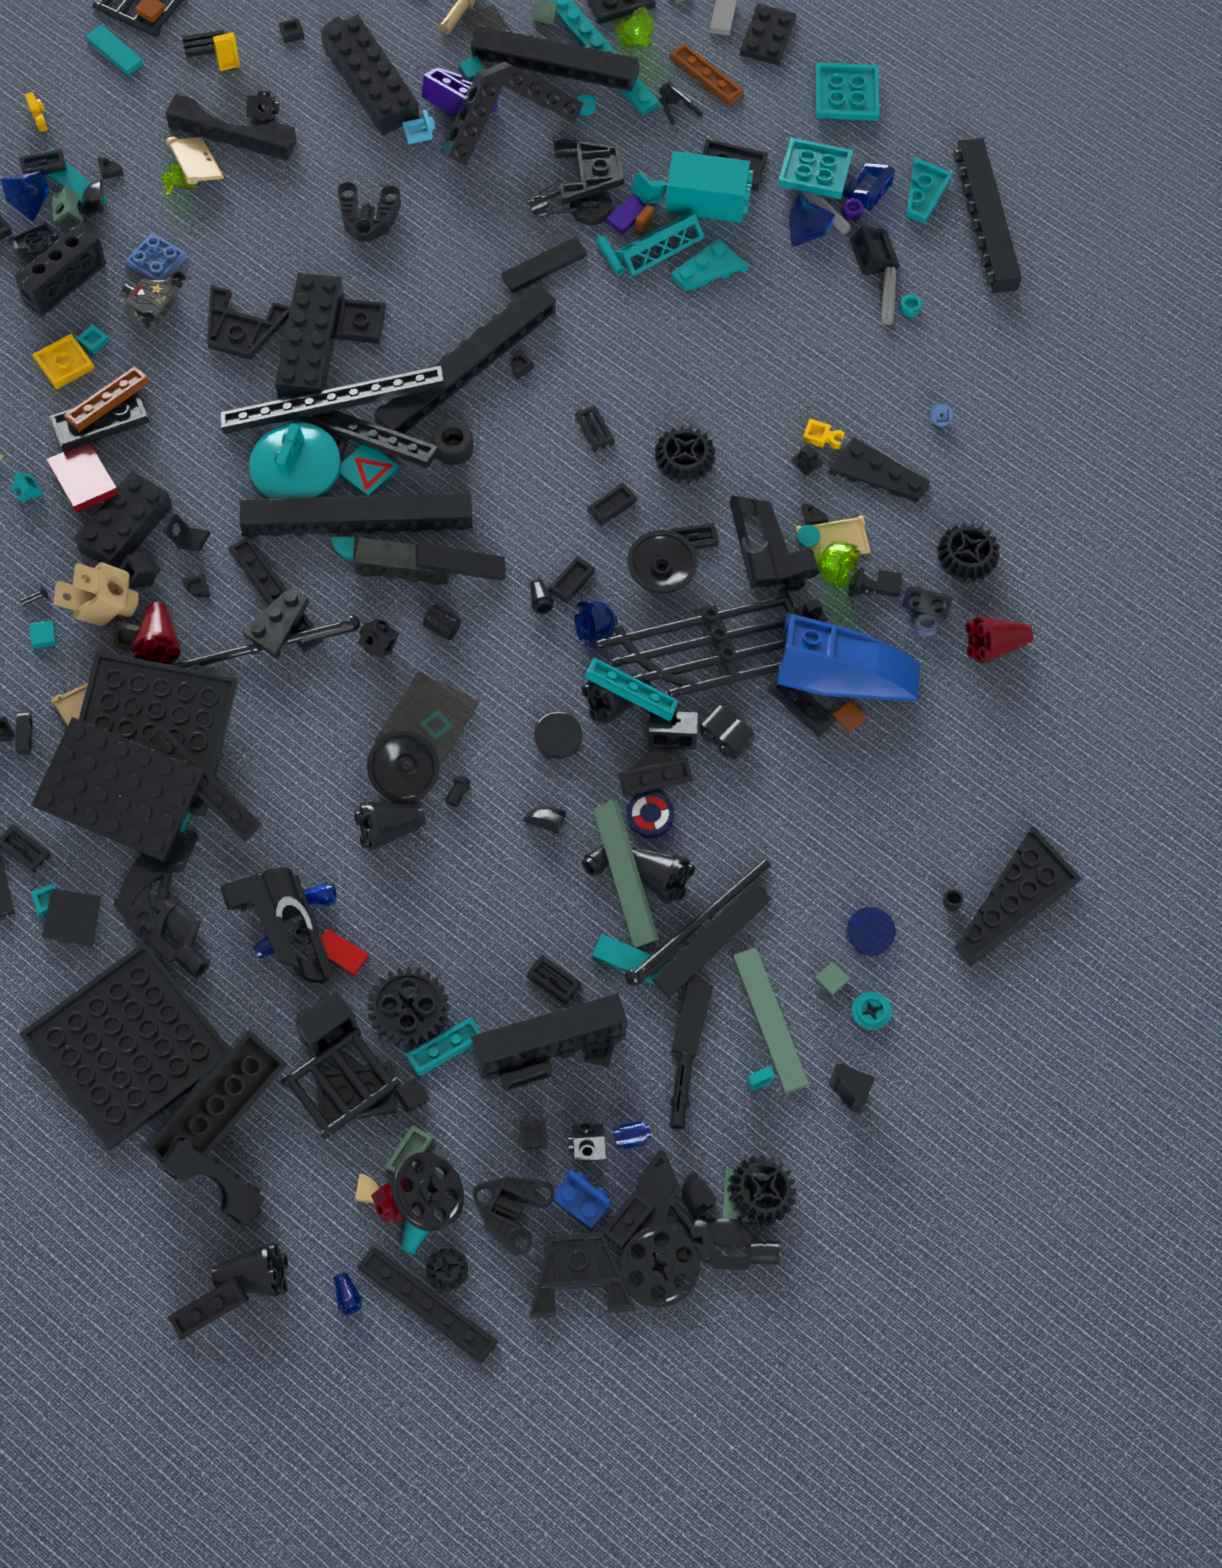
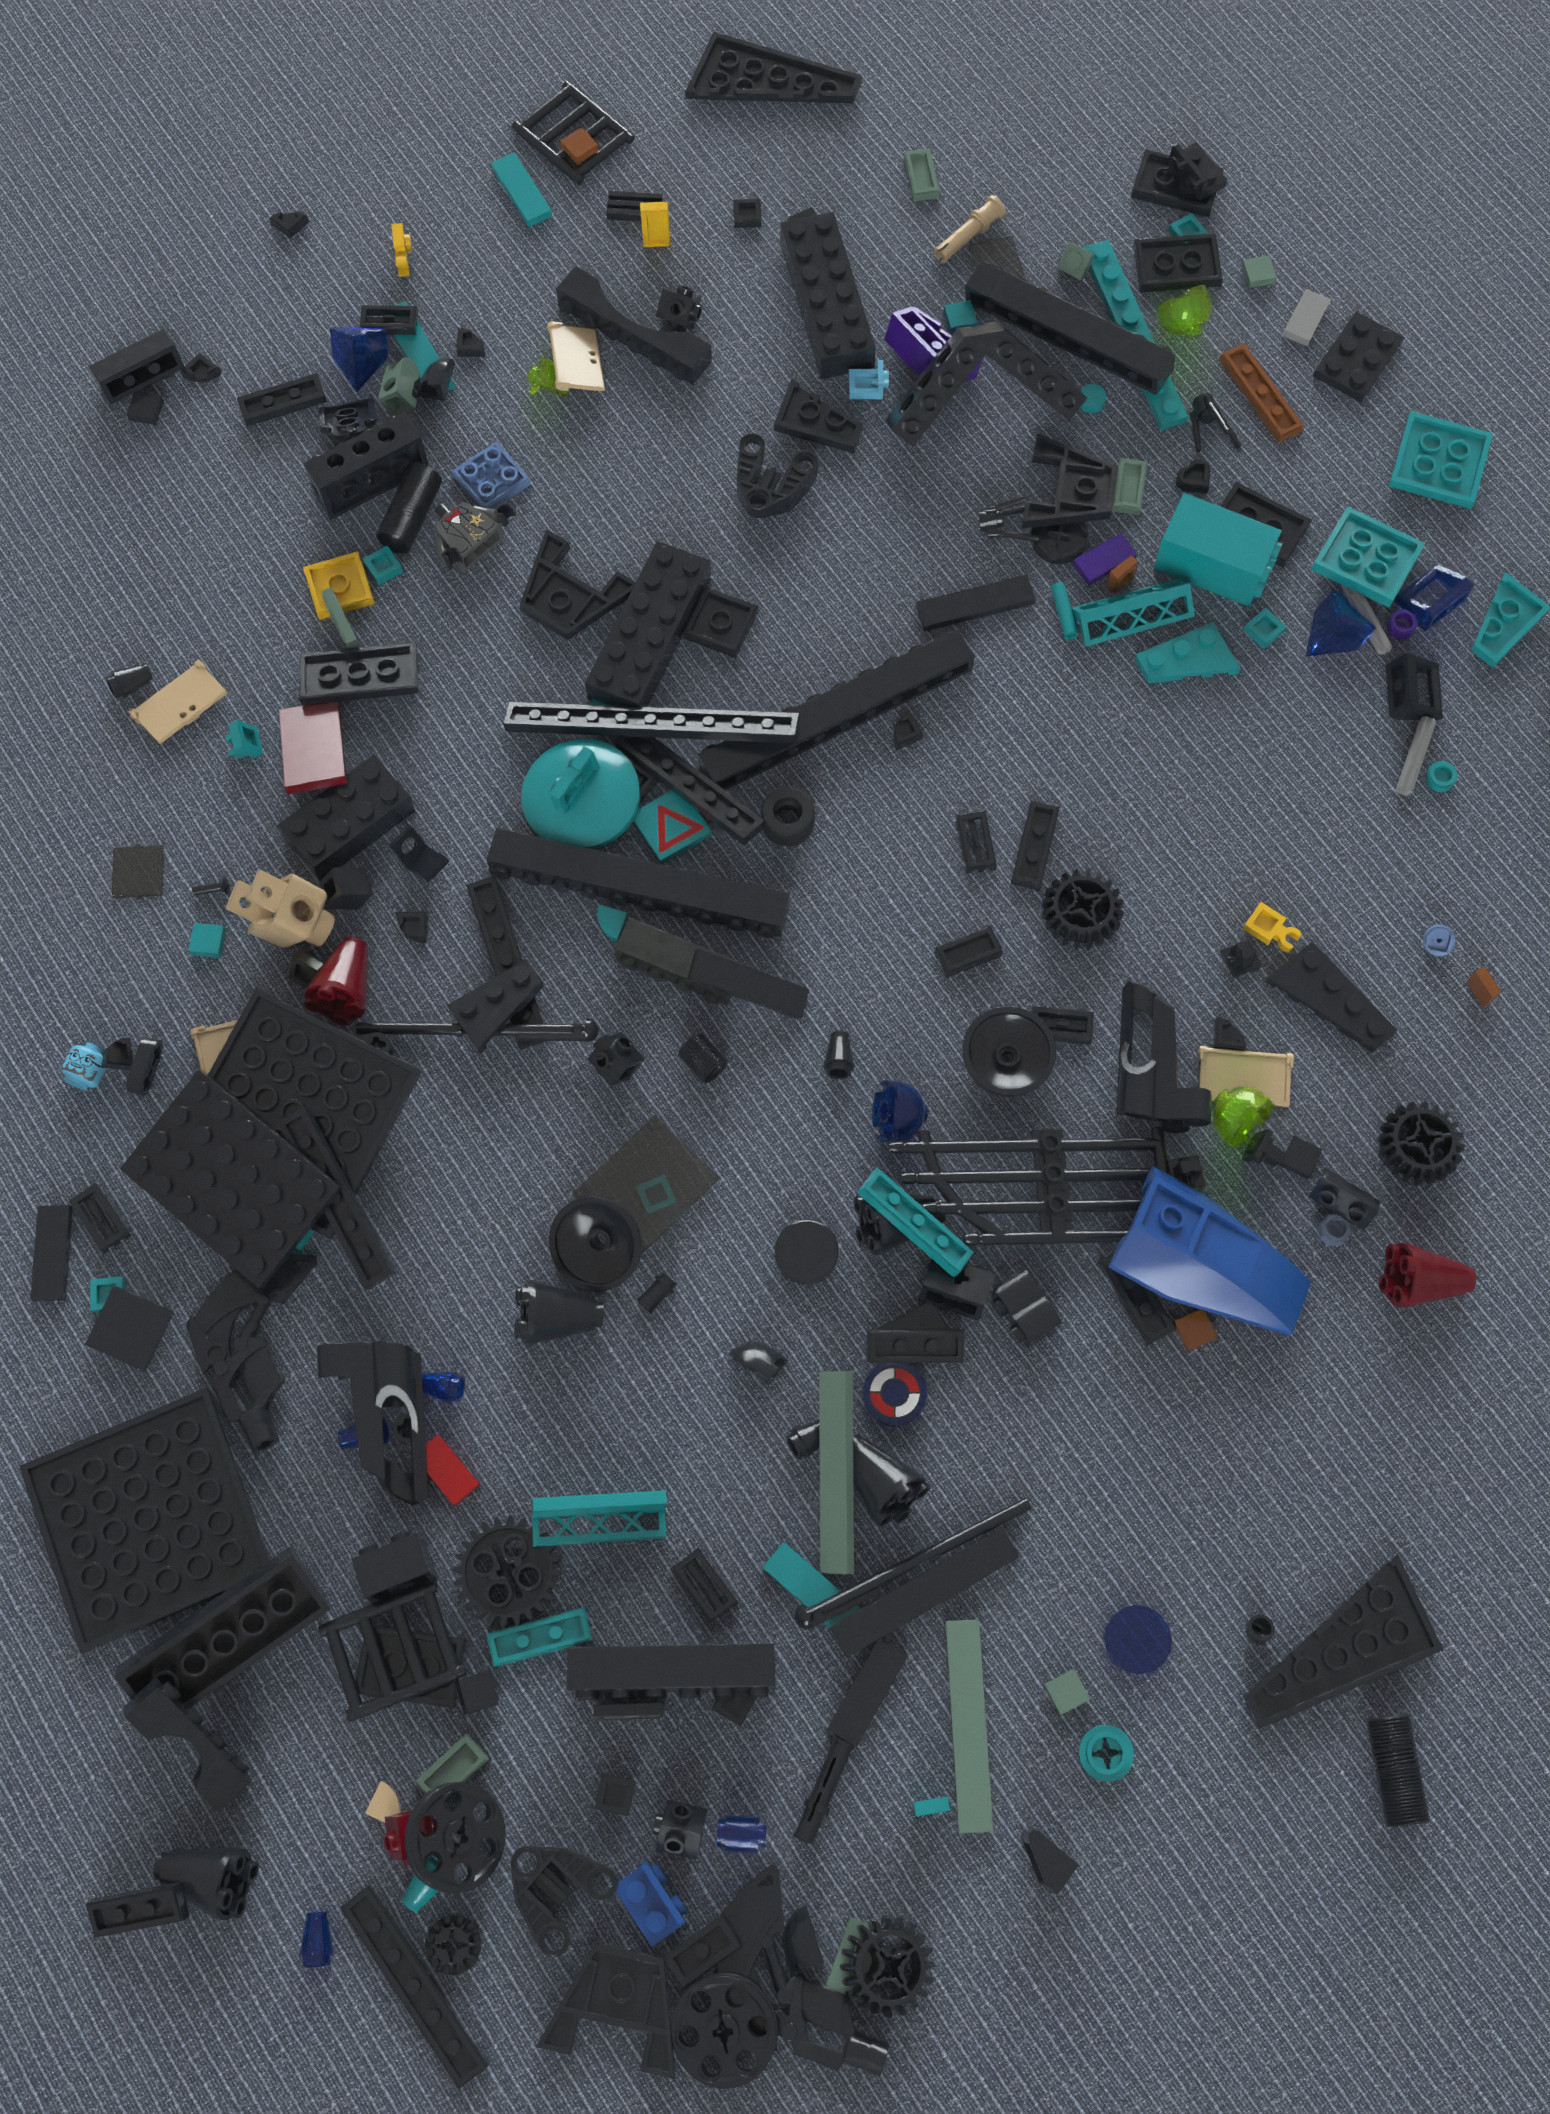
camera: 20 degrees right, 5 degrees up
dark orange tile [64,366,150,432] -> none
black tile [548,556,595,604] -> none
teal panel [630,172,667,205] -> none
teal tile [796,525,820,549] -> none
none -> sand green tile [321,587,359,649]
none -> black piece [376,462,442,554]
none -> teal fence [531,1490,667,1547]
none -> black wing [774,379,863,453]
none -> black tile [1011,800,1060,891]
none -> sand green tile [1112,458,1148,515]
none -> black tile [1175,459,1210,494]
none -> teal tile [1243,608,1286,649]
none -> black piece [1366,1715,1431,1827]
none -> dark orange tile [1467,967,1501,1007]

